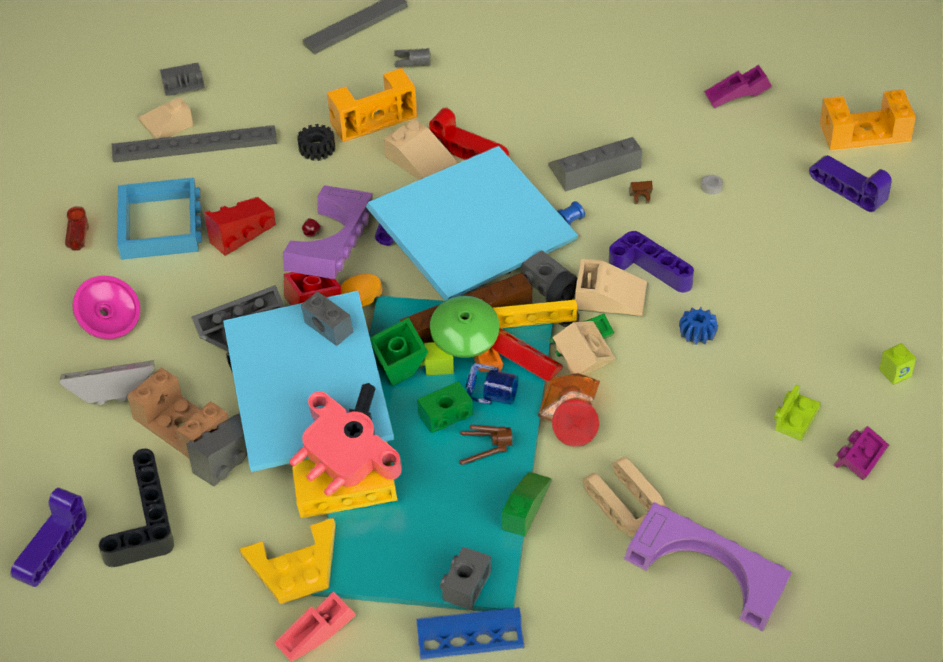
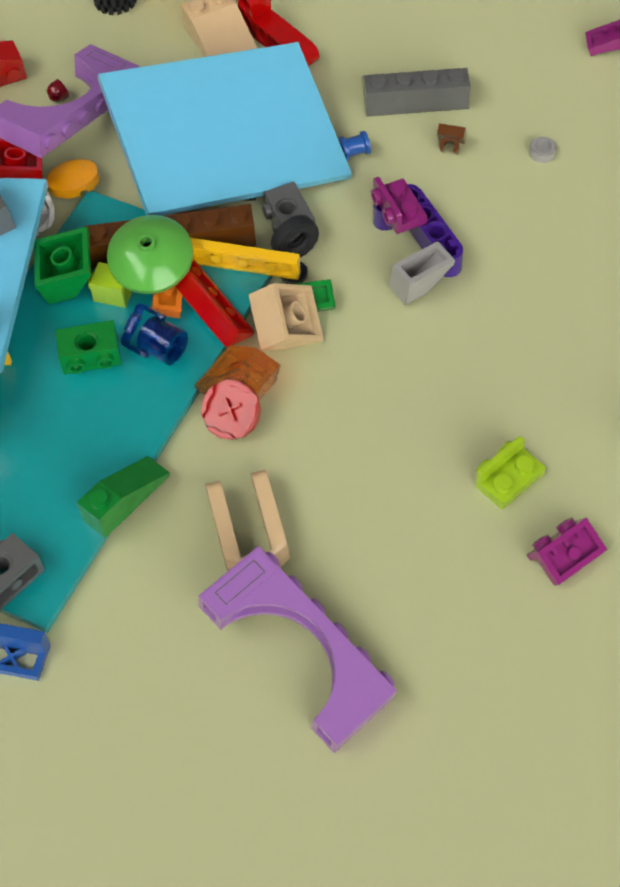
camera: 20 degrees right, 10 degrees up
reddish brown plant [459,425,512,465] -> none
tan slope [575,259,647,316] -> none
blue gear [679,307,718,345] -> none
none -> magenta bracket [371,176,427,234]
none -> light grey slope [388,241,455,305]

